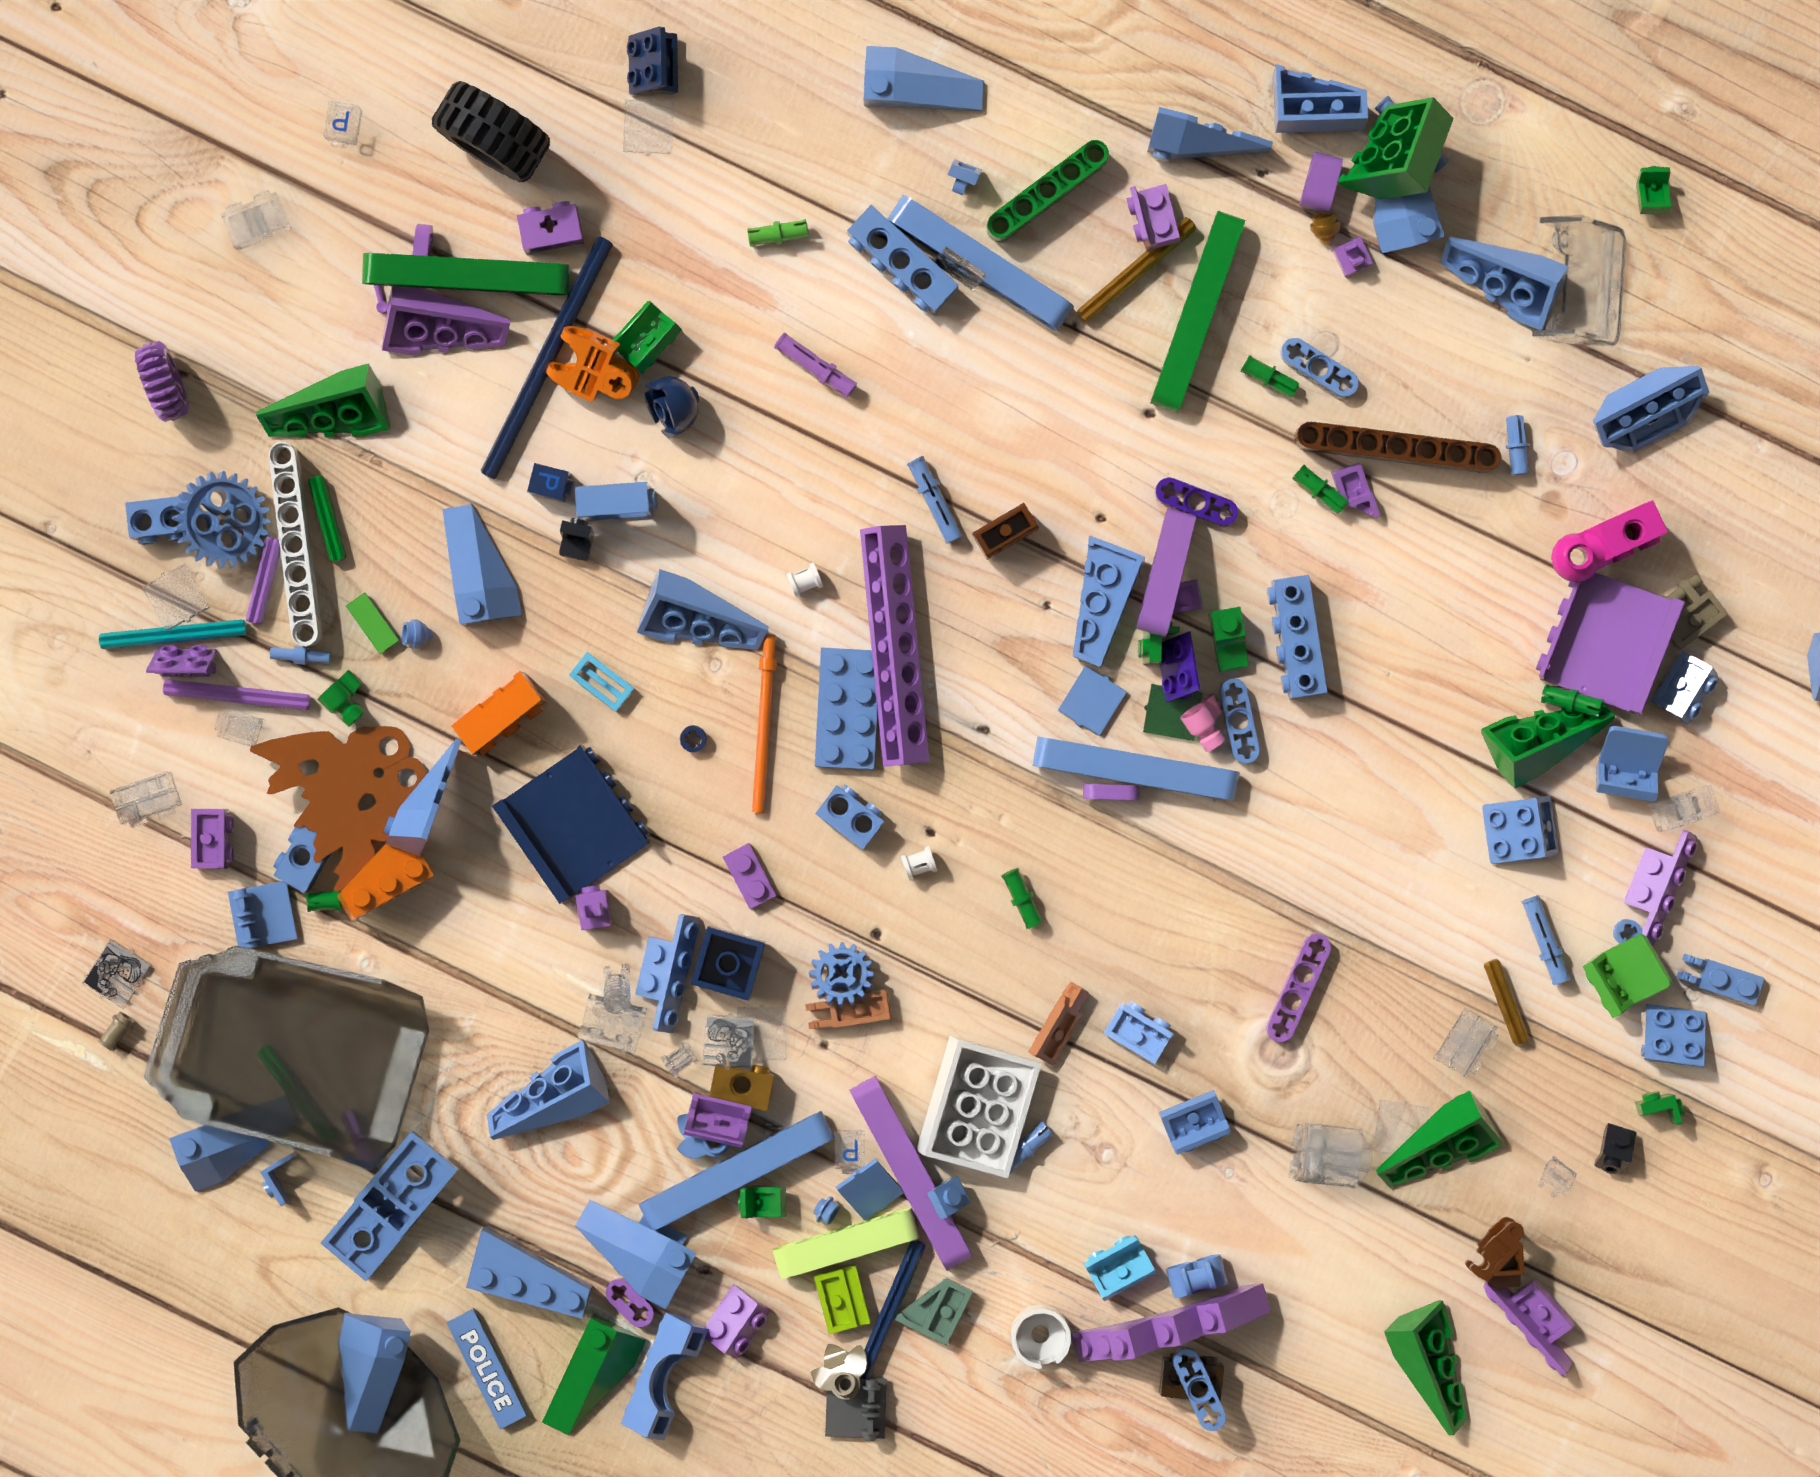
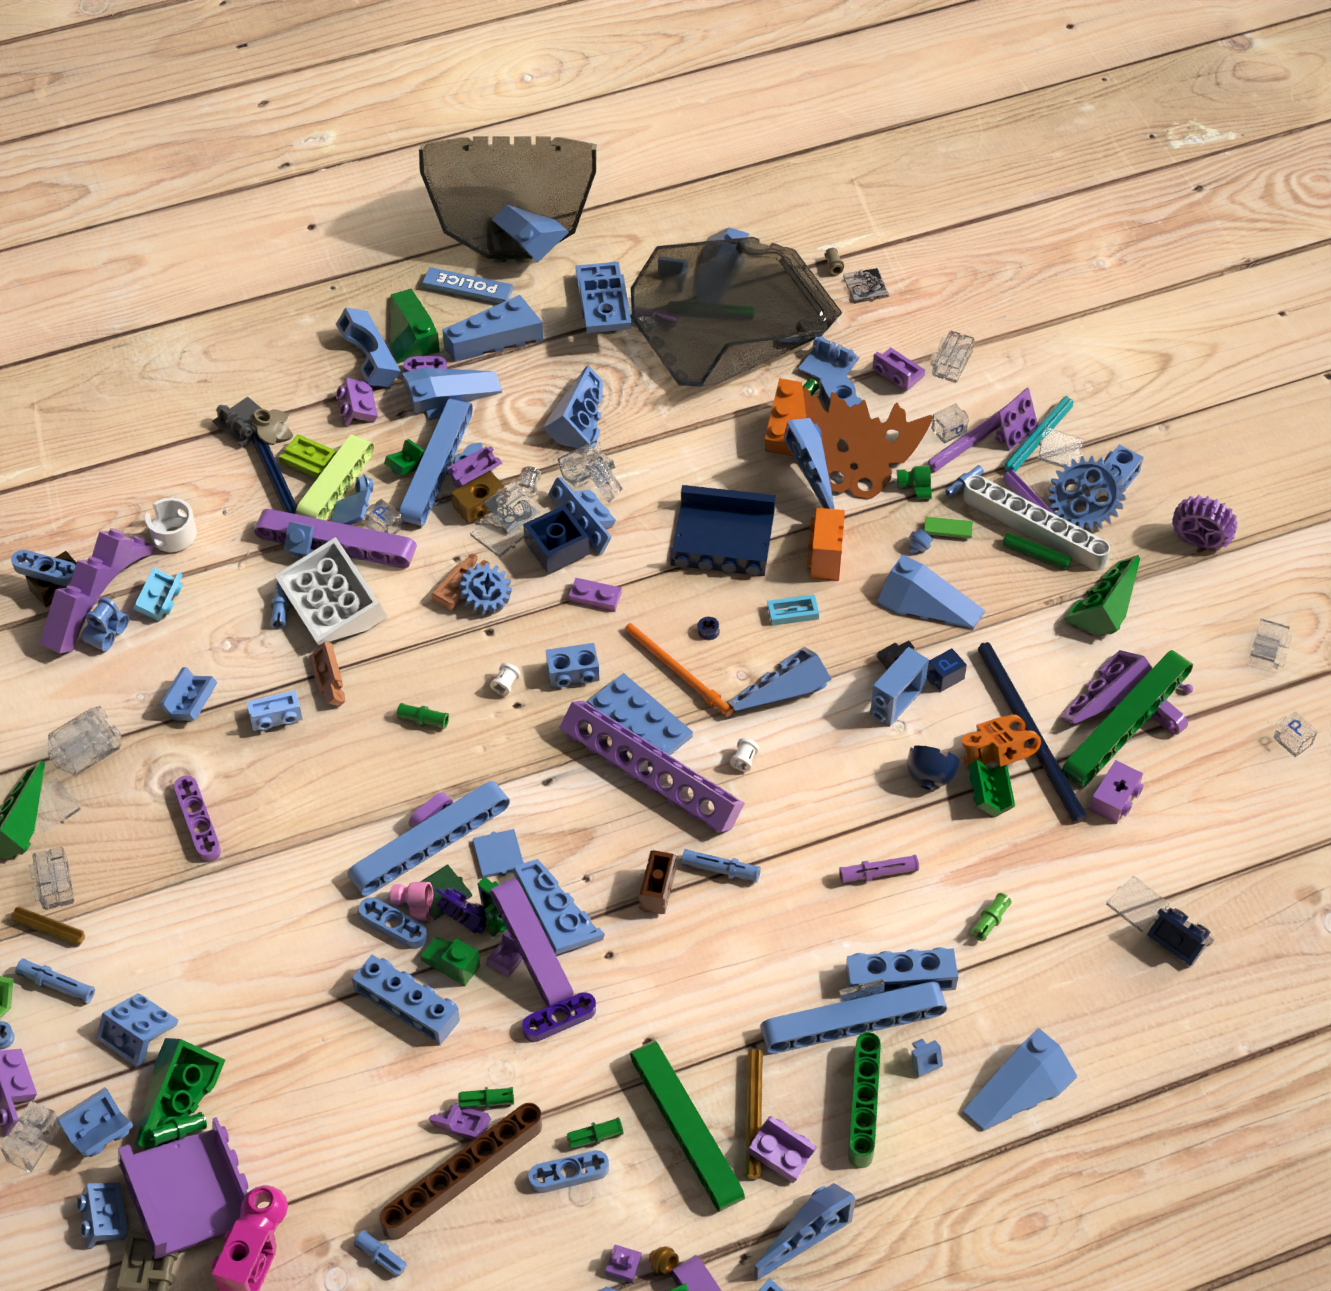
camera: 130 degrees right, 35 degrees down
black tyre [432,81,550,182] -> none
medium lavender brick [575,885,613,931] -> none
sand green wing [895,1277,973,1346] -> none

